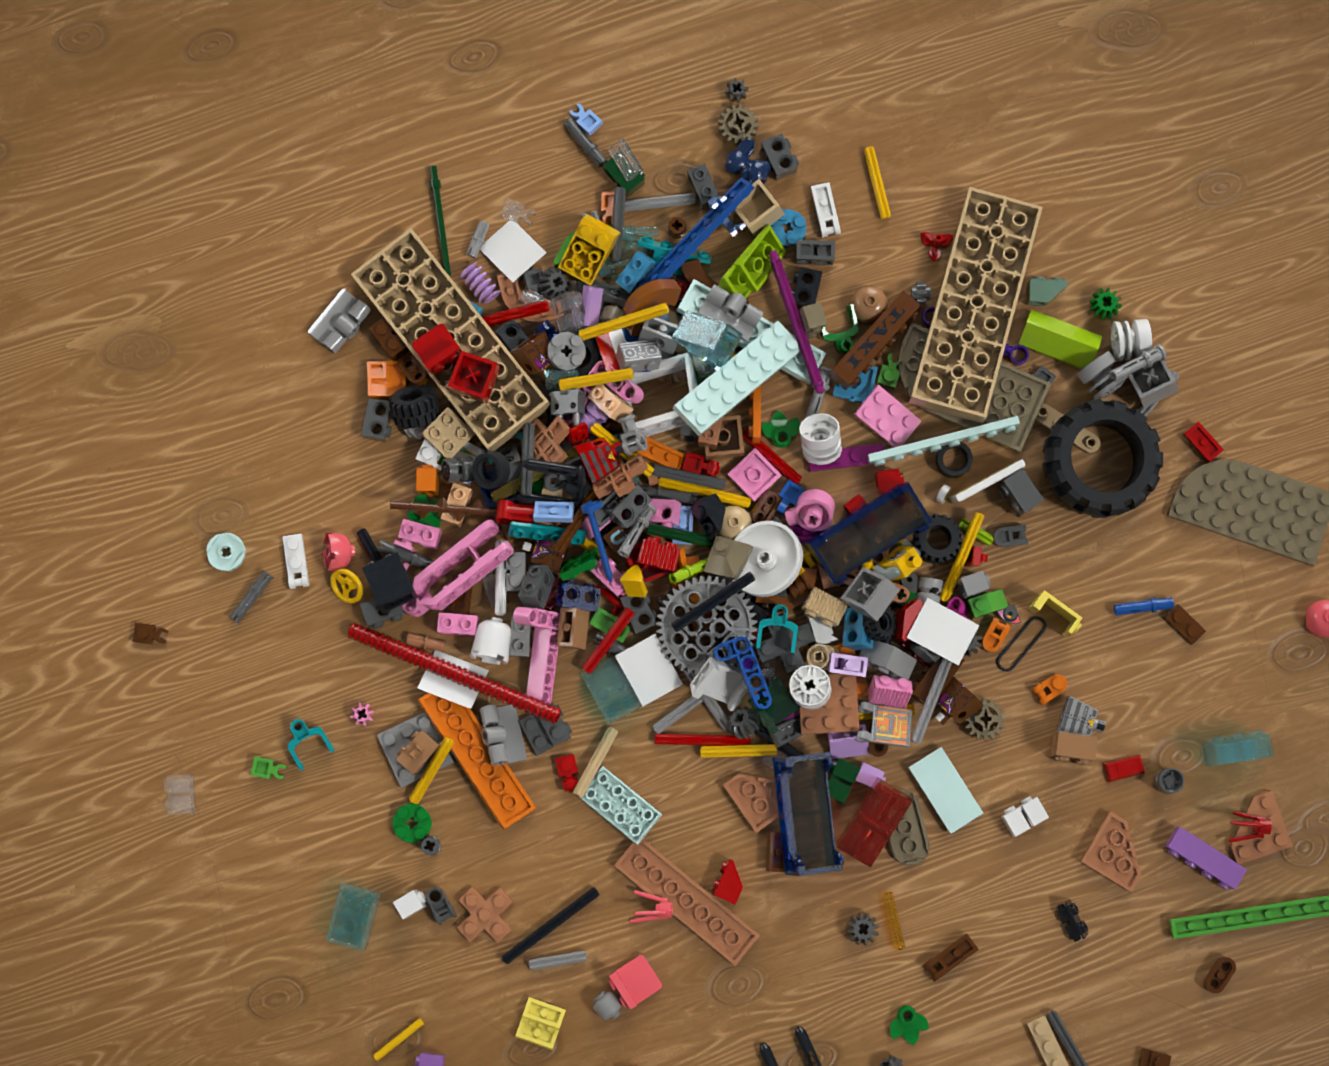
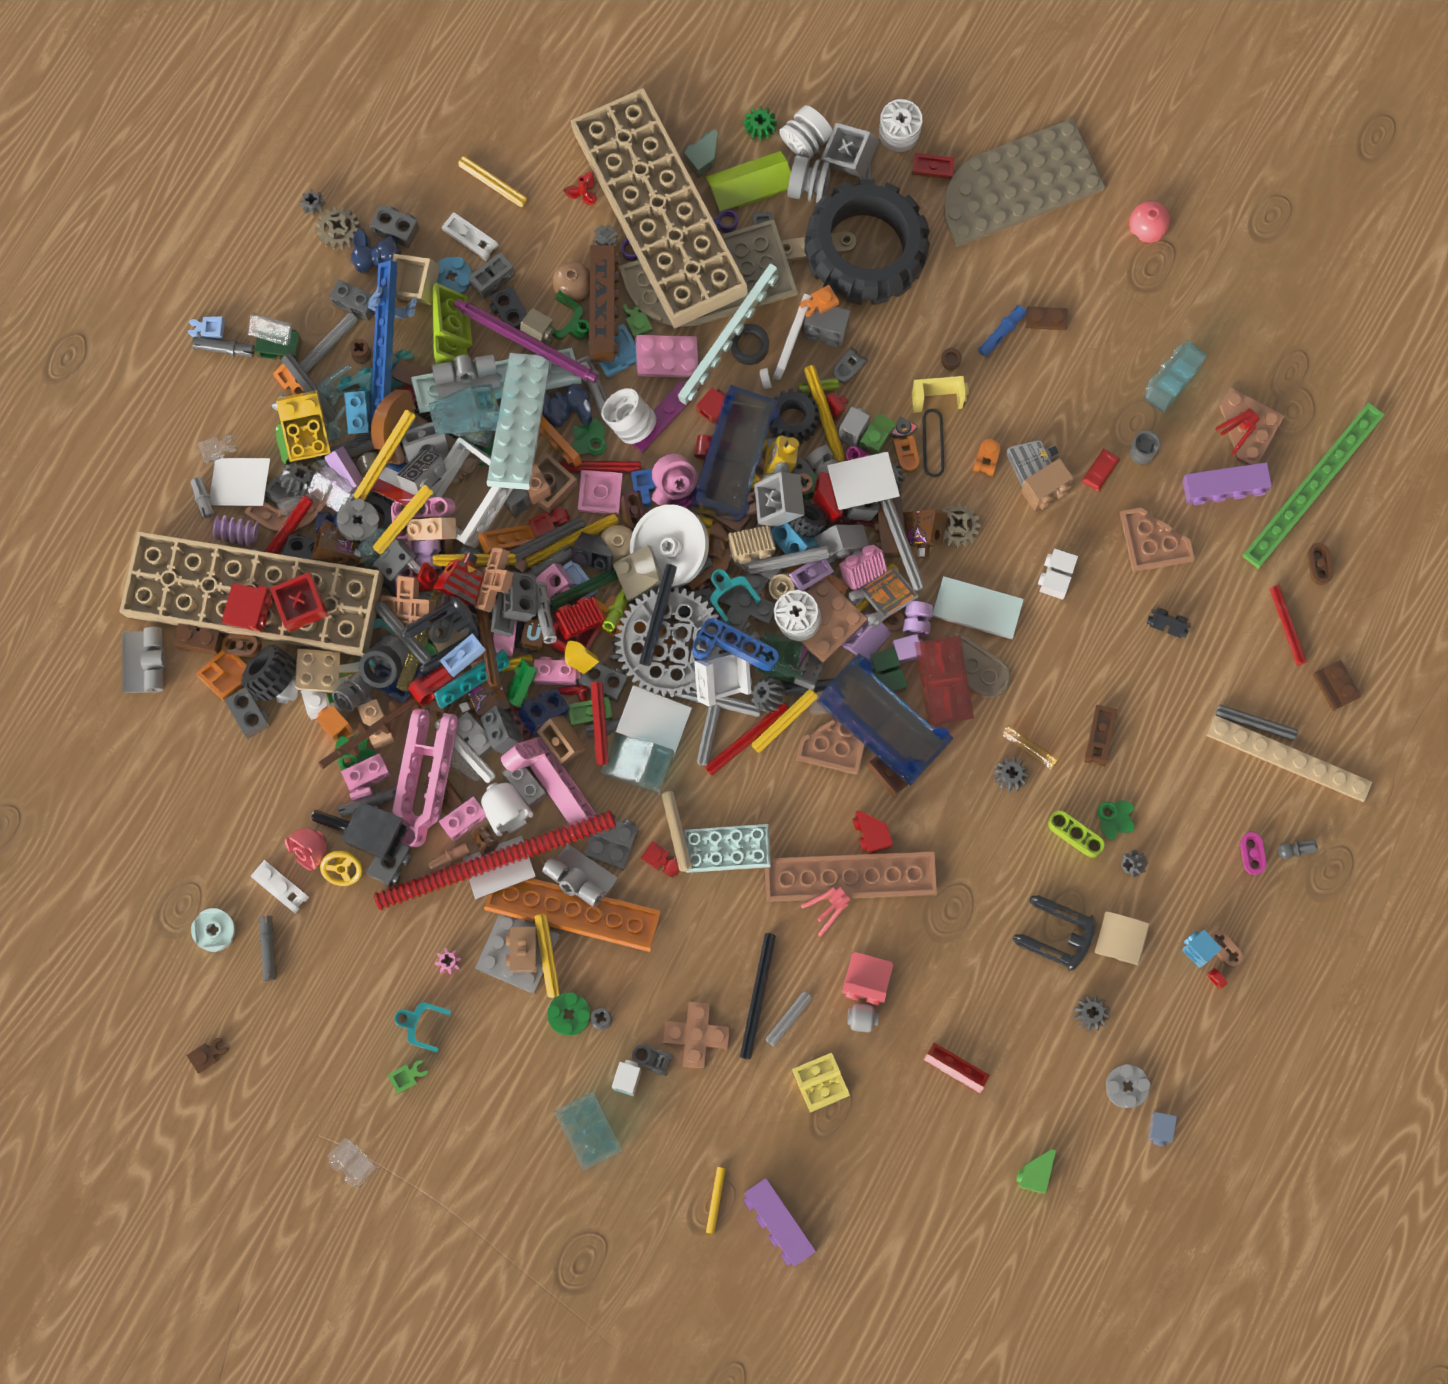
camera: 40 degrees left, 5 degrees down
dark green bar [429,165,451,276] -> none
blue piece [581,500,613,582] -> none
light grey connector [618,414,648,456] -> none
light grey pin [1110,344,1167,382] -> none
none -> reddish brown bush [471,826,499,855]
none -> dark blue animal [543,384,592,428]
none -> light grey axle [748,546,830,575]
none -> orange plate [800,285,839,317]
none -> white wheel [879,99,922,152]
none -> lavender wheel [903,601,933,637]
none -> reddish brown tile [941,348,962,370]
none -> lime beam [1048,811,1104,858]
none -> red axle [1269,584,1308,666]

